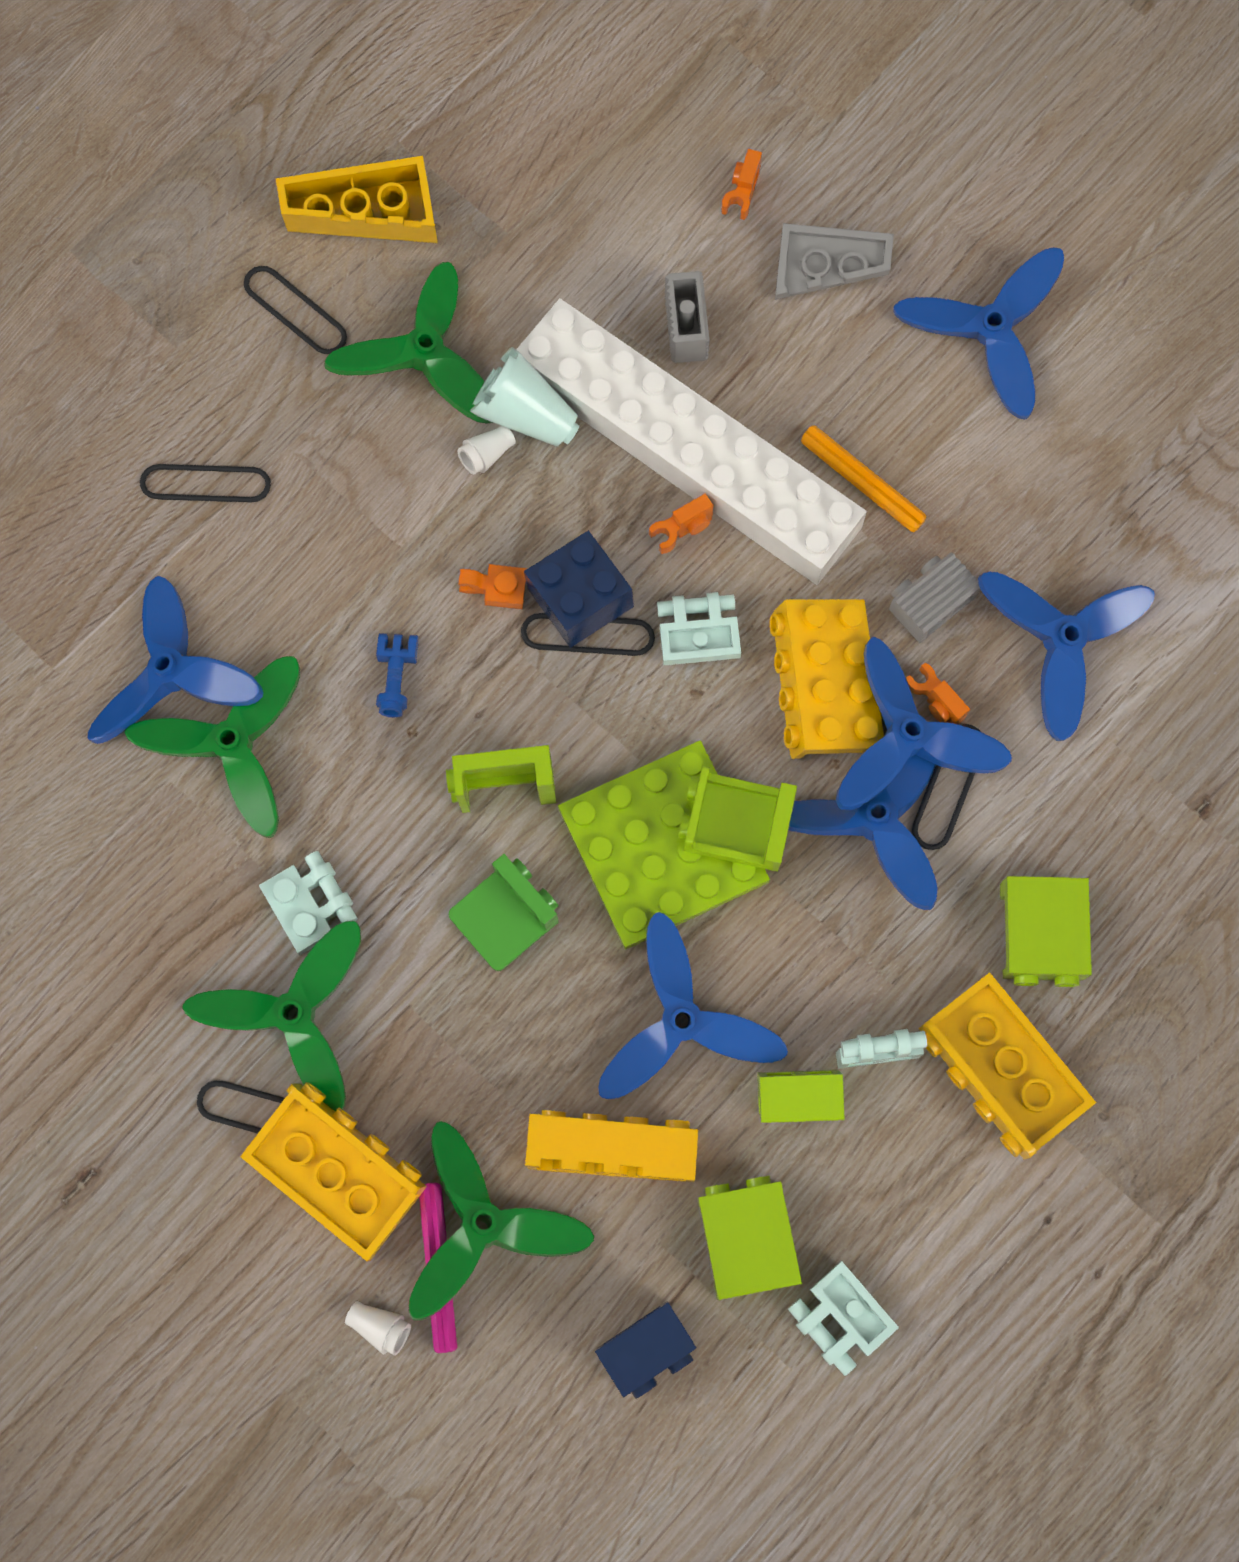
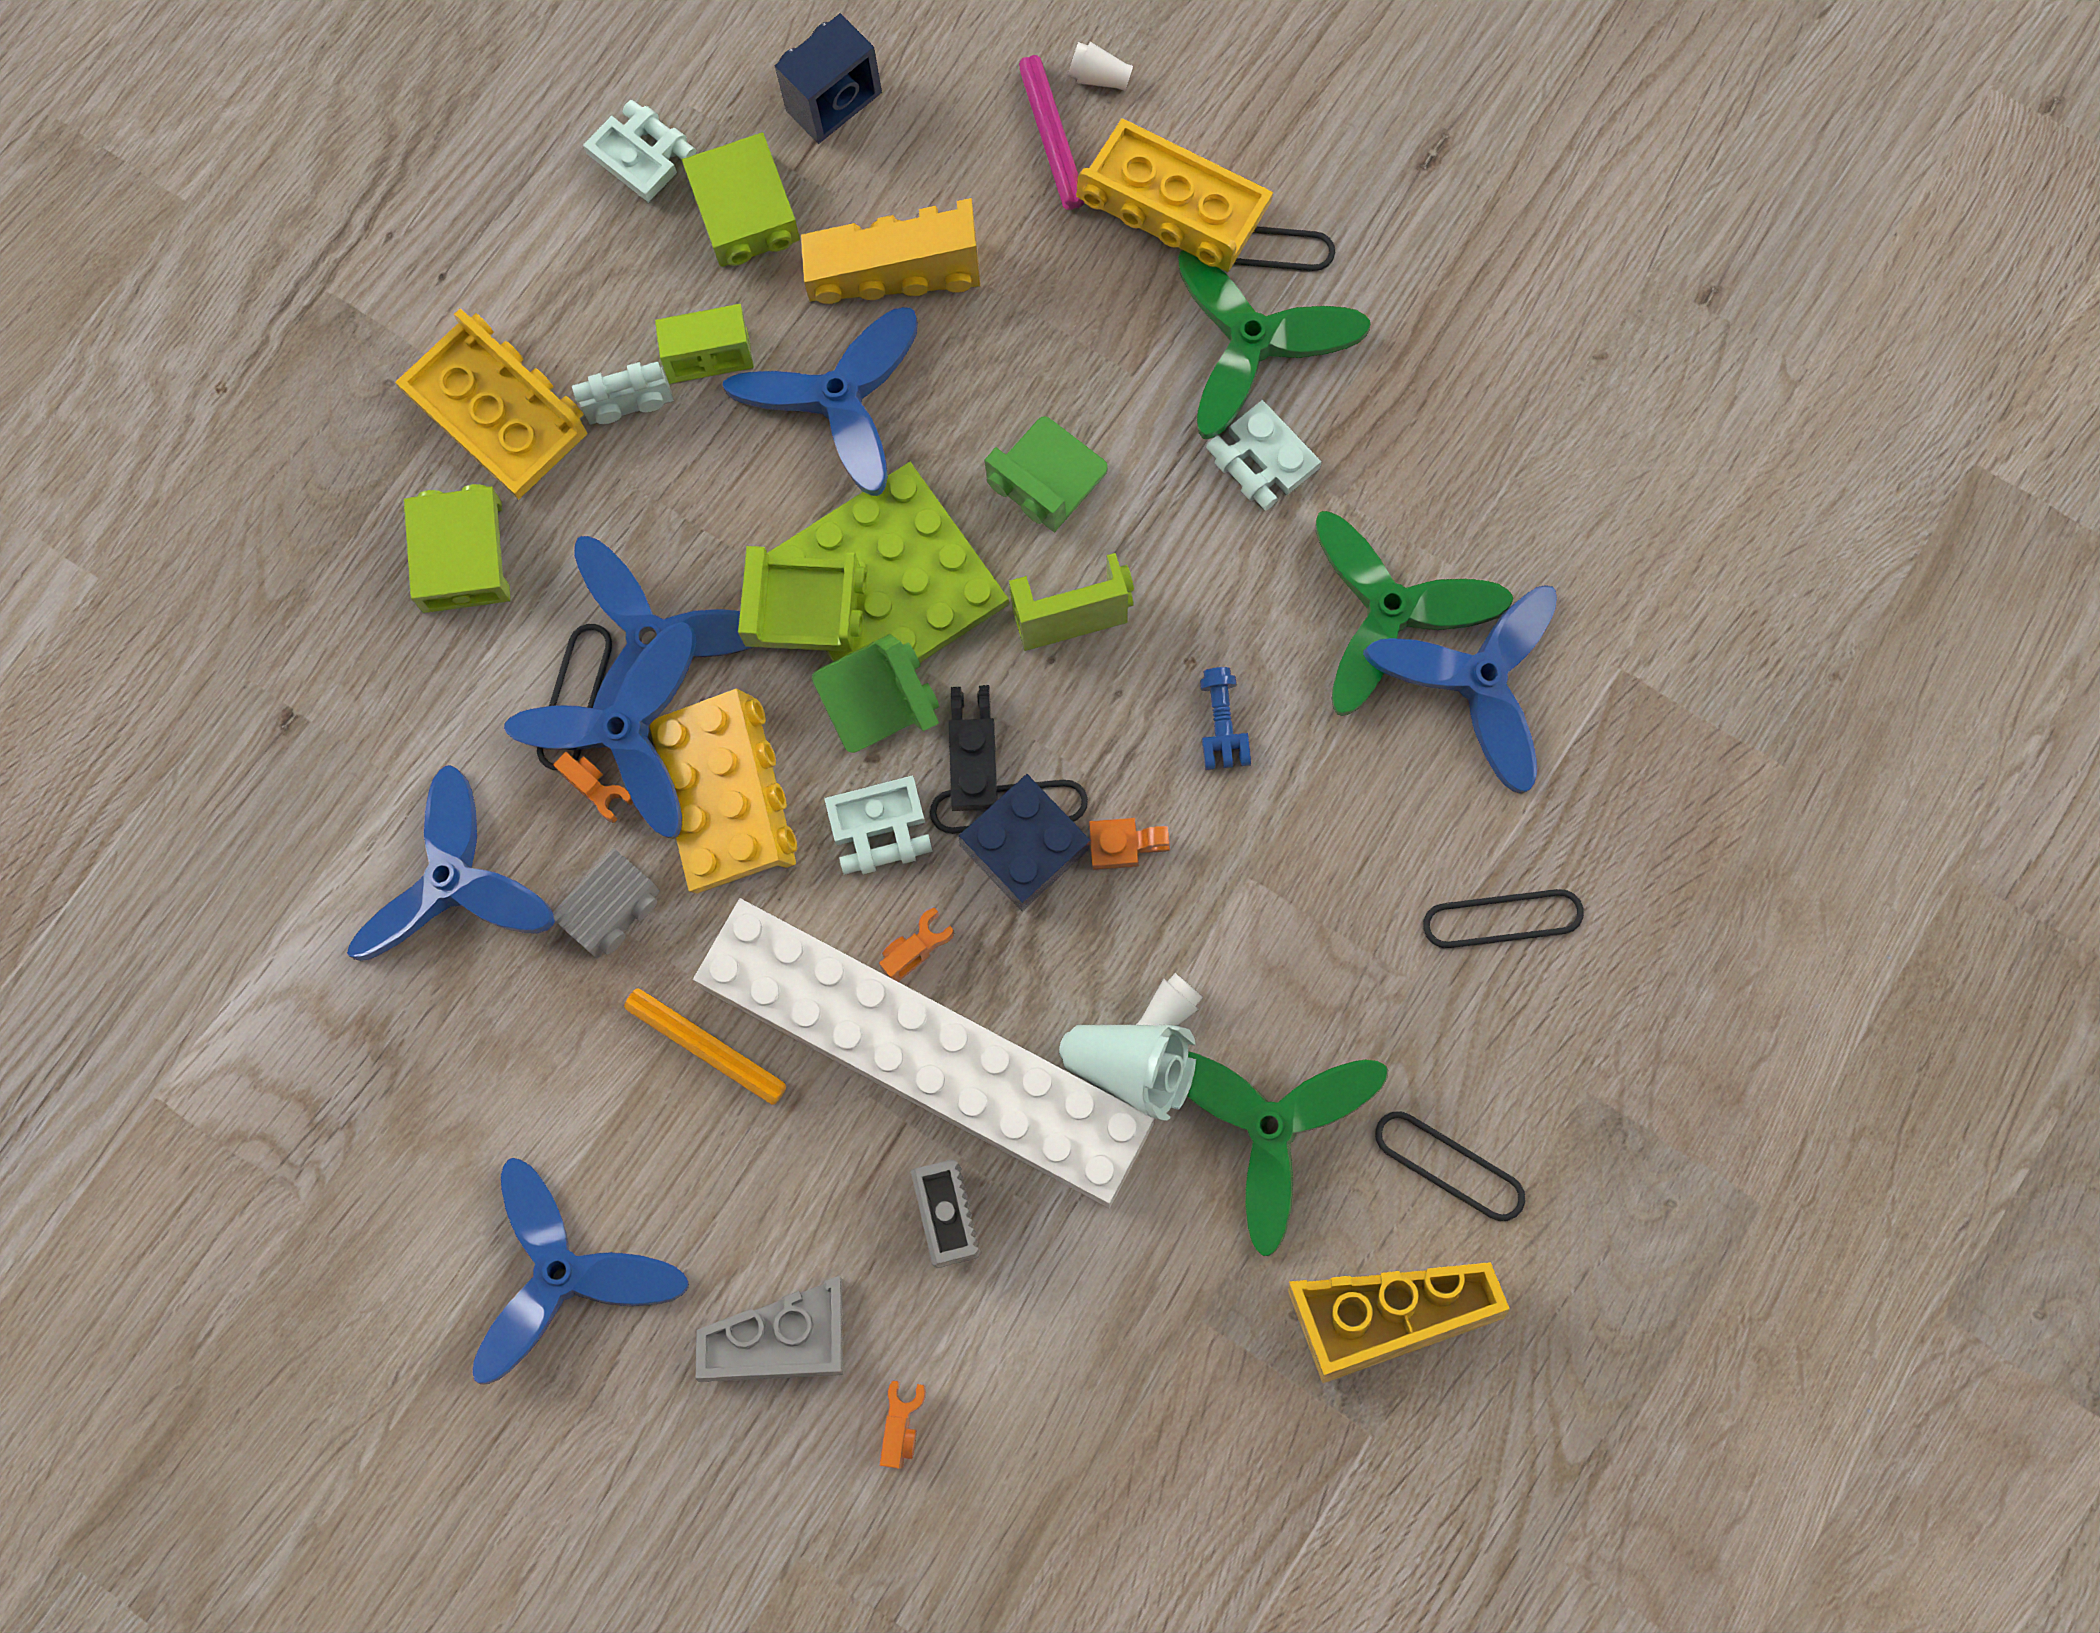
camera: 175 degrees right, 0 degrees up
green piece [408,1121,594,1320] -> none
none -> bright green bracket [812,634,940,753]
none -> black hinge [949,685,998,811]

